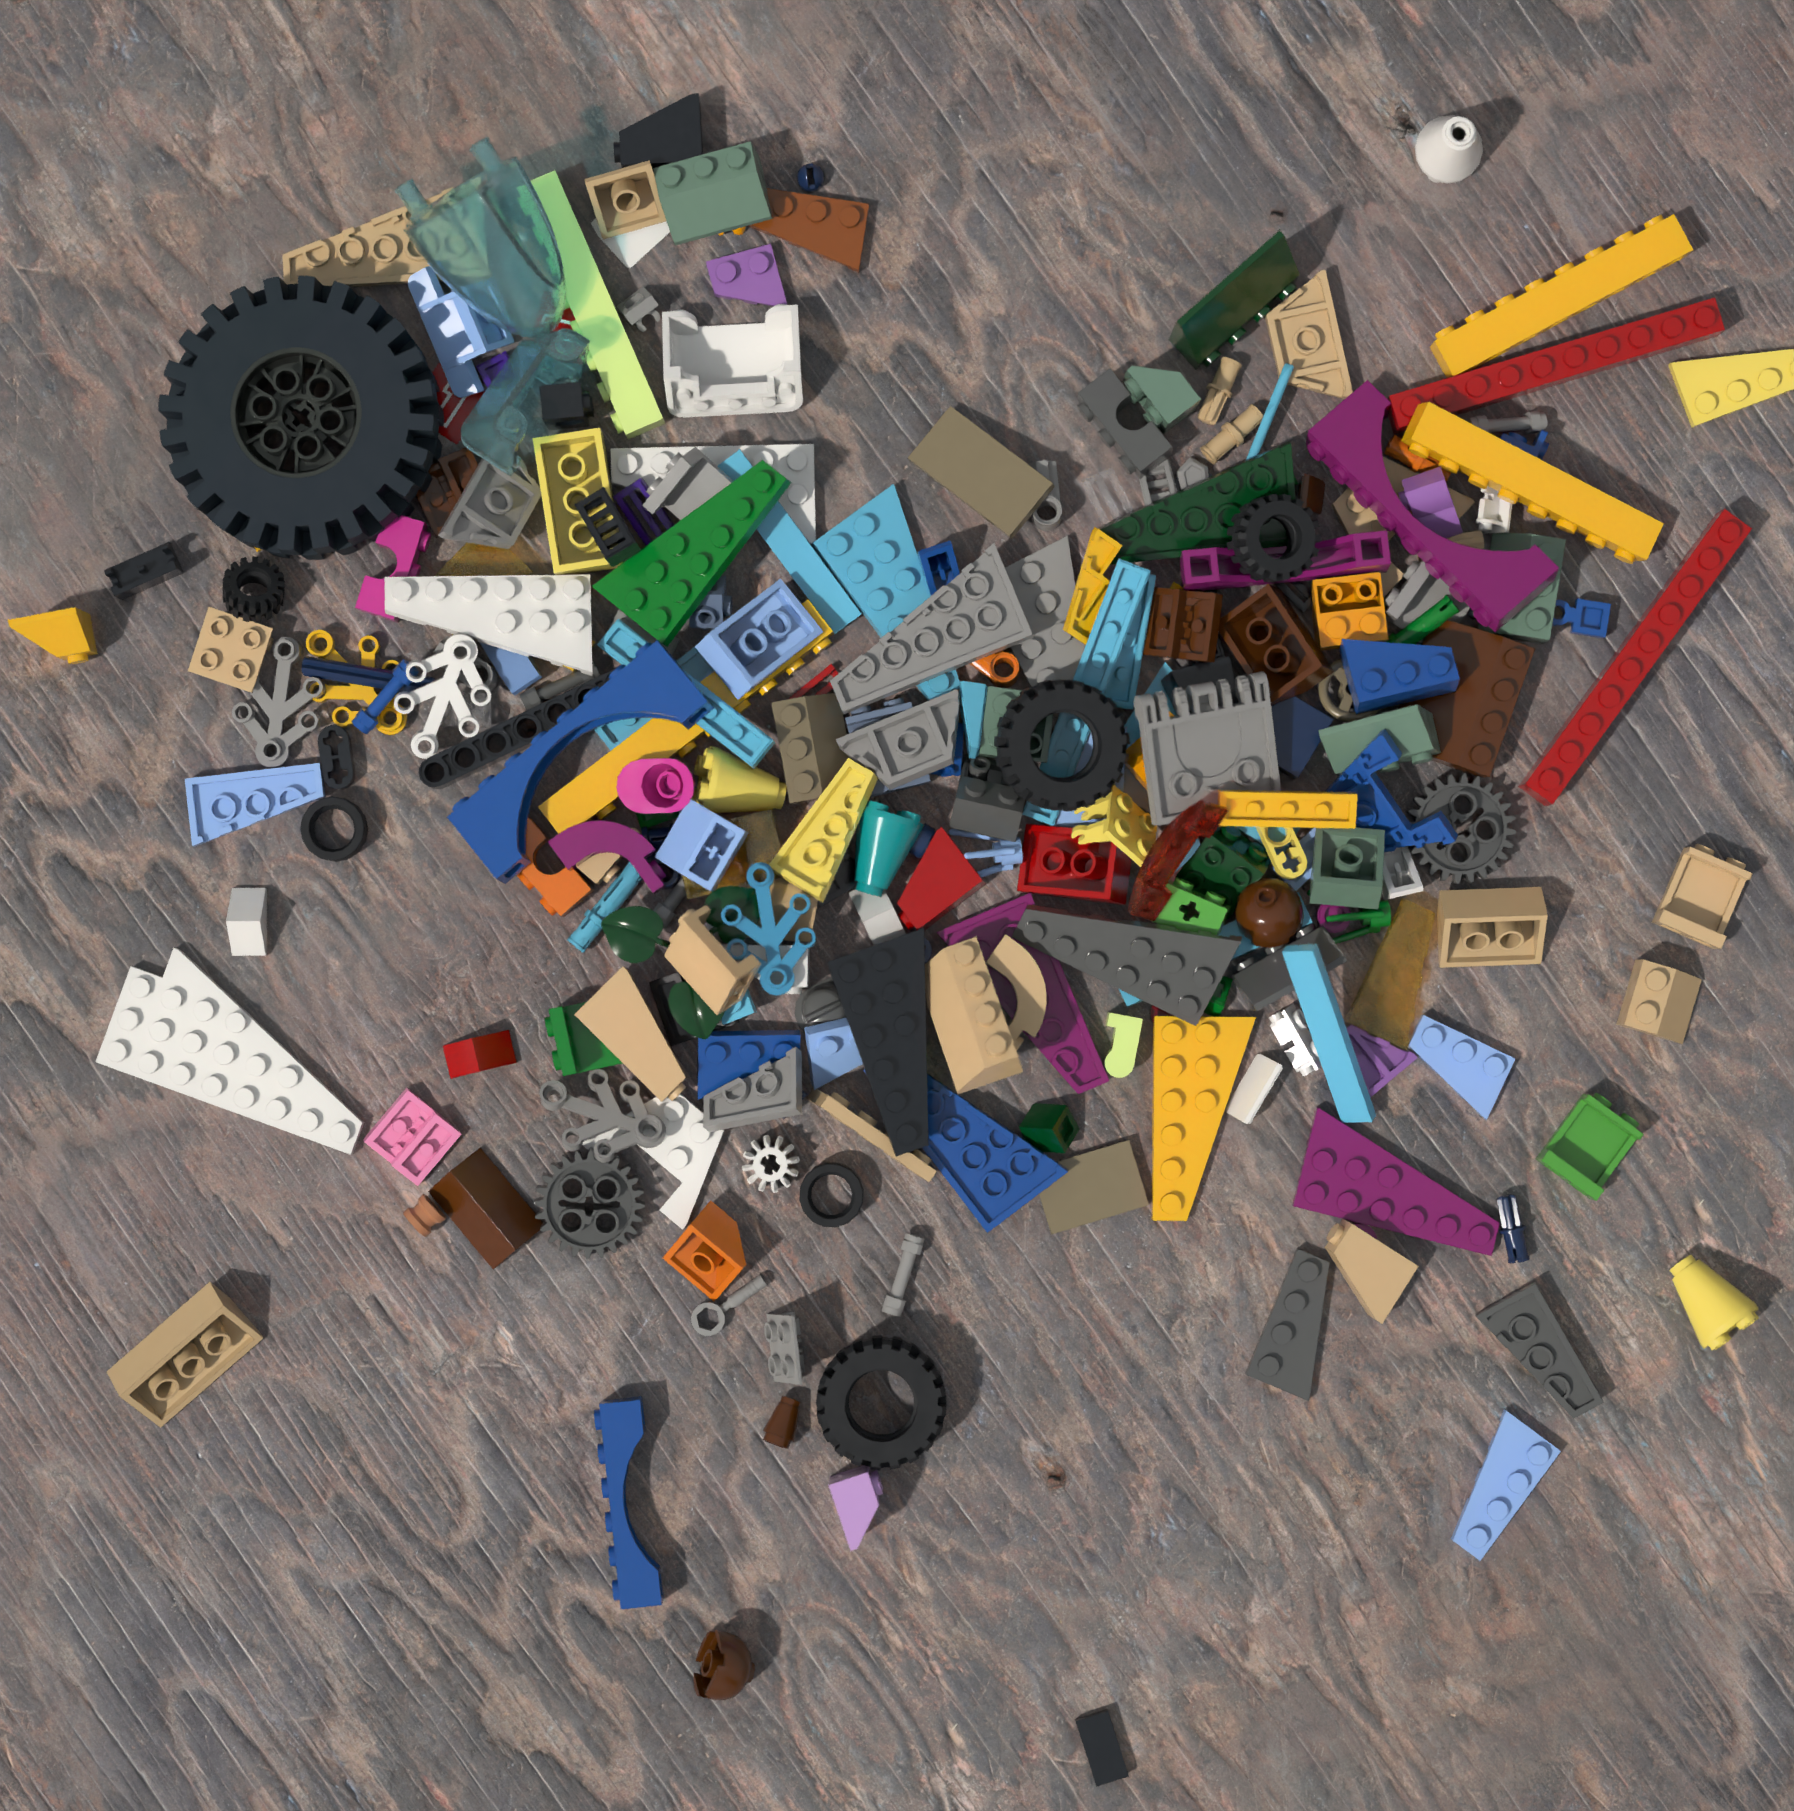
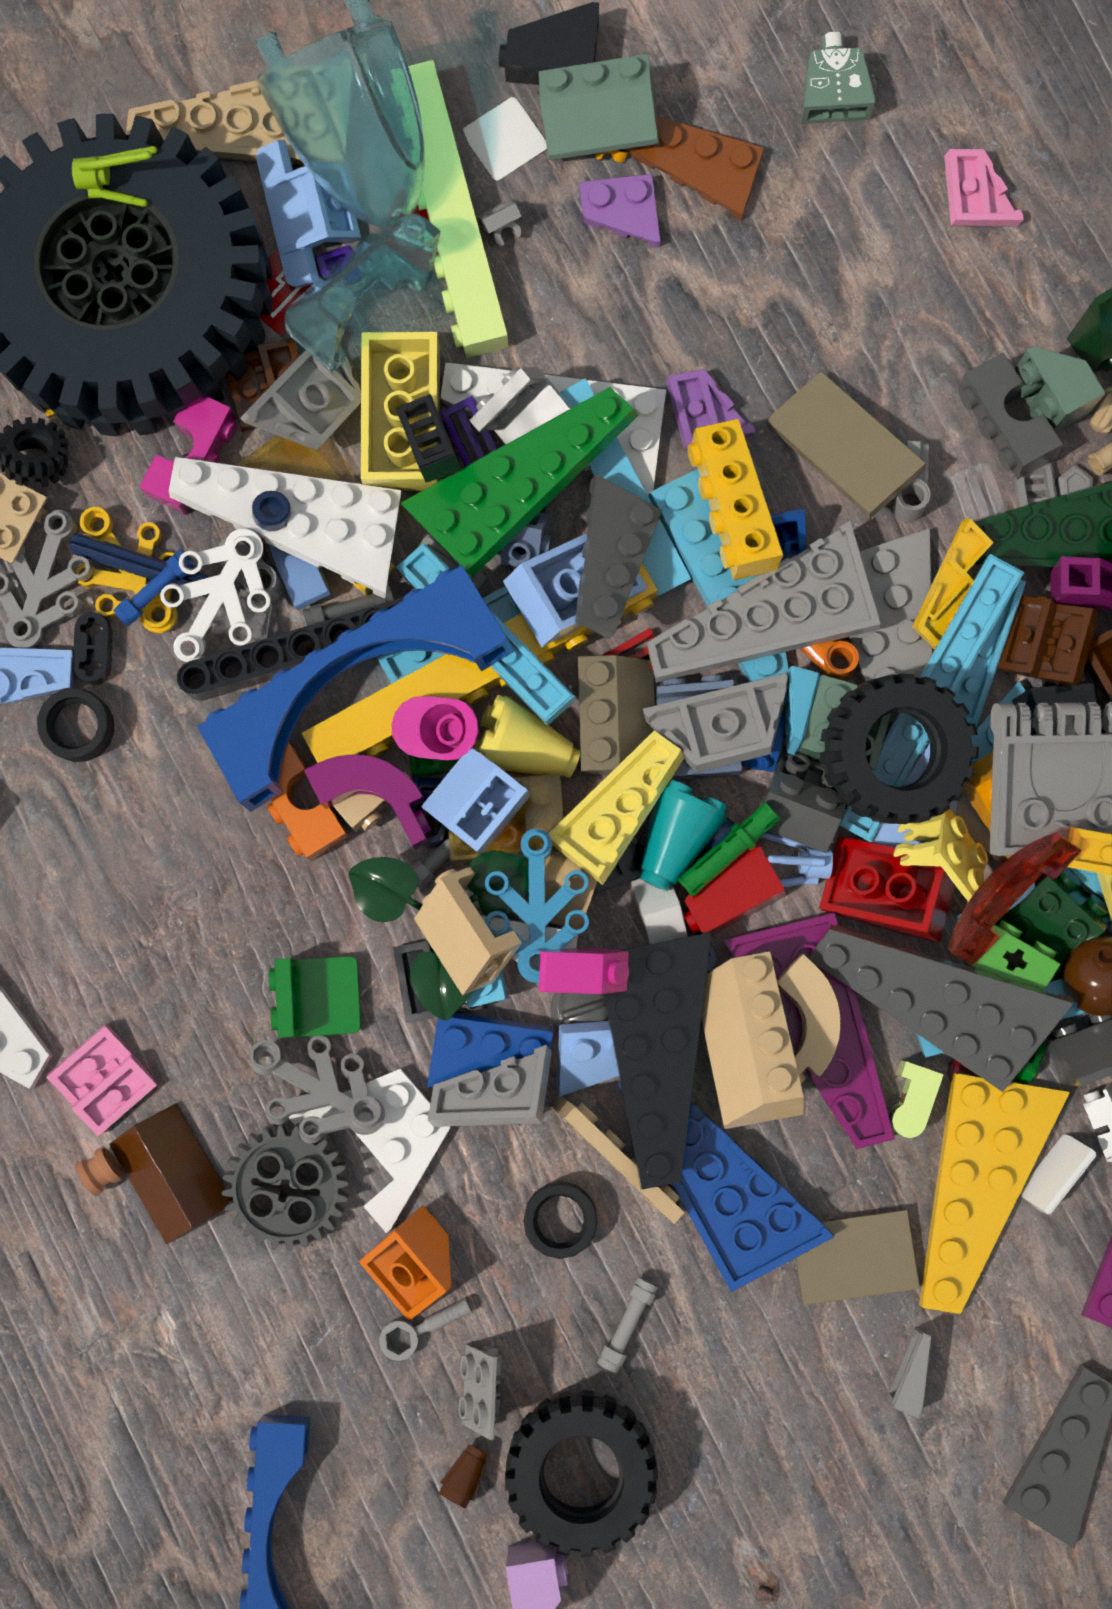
camera: 15 degrees right, 5 degrees down
red slope [443,1030,517,1079] -> none
black brick [539,382,594,430] -> none
medium azure pin [567,861,642,953] -> none
tan slope [574,966,687,1102] -> none
tan slope [584,160,666,240] -> none
white windscreen [662,304,803,417] -> none
white gear [742,1135,800,1193] -> none
dark blue hinge [797,163,824,192] -> none
dark green panel [1019,1103,1080,1153] -> none
none -> lime plant [72,146,158,207]
none -> dark blue tile [252,491,291,531]
none -> dark pink slope [539,946,629,994]
none -> dark grey wing [575,474,662,639]
none -> medium lavender wing [666,369,755,451]
none -> green pin [677,802,781,898]
none -> yellow brick [687,419,783,581]
none -> sand green torso [801,32,875,124]
none -> light grey slope [886,1327,931,1419]
none -> bright pink wing [944,149,1024,226]

